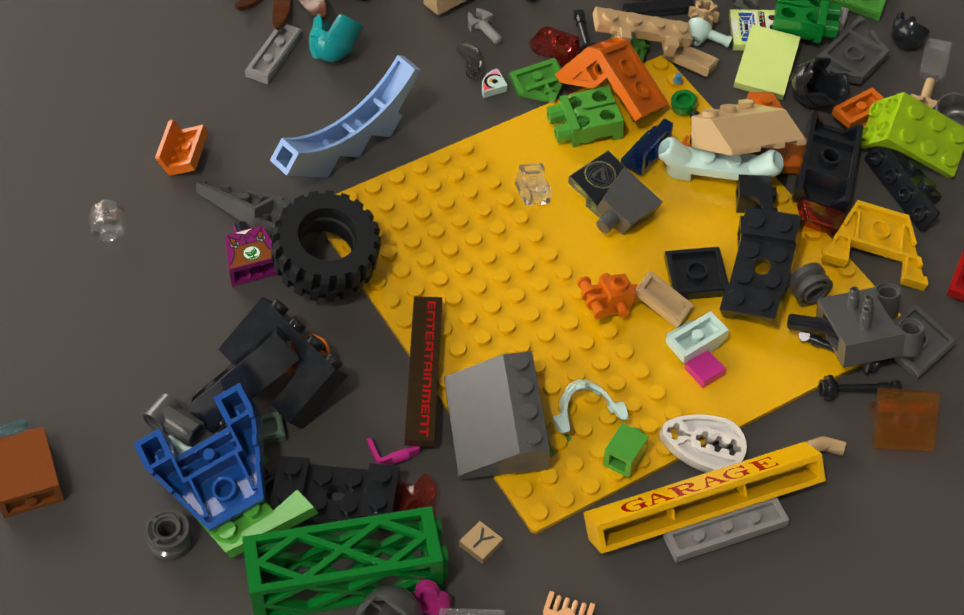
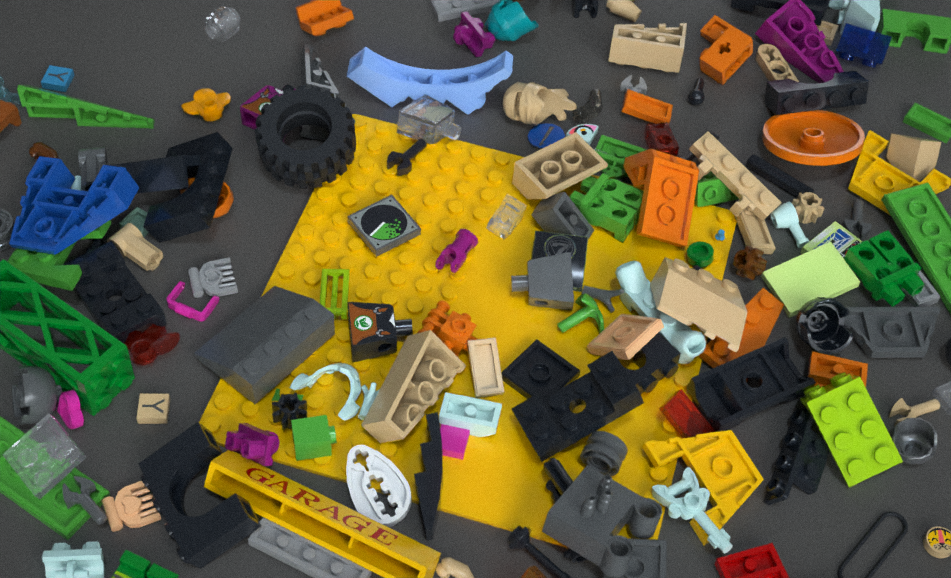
camera: 45 degrees right, 0 degrees up
dark brown tile [404,296,442,447] -> none
clear blue bracket [620,118,673,176] -> none
none -> bright green wedge [17,85,155,129]
none -> reddish brown arm [29,142,59,159]
none -> dark azure tile [41,65,75,92]
none -> tan piece [107,223,163,271]
none -> black arch [138,422,262,569]
none -> light orange plate [181,88,231,121]
none -> light grey piece [188,257,238,298]
none -> magenta hips [225,423,279,466]
none -> black gear [272,393,308,430]
none -> lime tile [320,269,350,319]
none -> tile [347,195,421,257]
none -> torso [347,302,413,362]
none -> light aqua bar [358,382,380,421]
none -> tan wedge [361,330,466,443]
none -> black bar [387,139,427,176]
none -> clear torso [397,94,461,144]
none -> black slope [414,412,443,541]
none -> magenta piece [435,229,478,273]
none -> magenta hips [453,12,495,57]
none -> tan piece [503,82,577,125]
none -> tan slope [512,132,608,200]
none -> blue piece [528,123,607,154]
none -> dark grey slope [531,192,594,247]
none -> bright green plant [557,293,604,334]
none -> dark grey bar [582,285,624,312]
none -> light nougat tile [587,314,664,360]
none -> orange tile [621,89,673,128]
none -> light aqua piece [652,467,733,553]
none -> reddish brown gear [733,245,767,280]

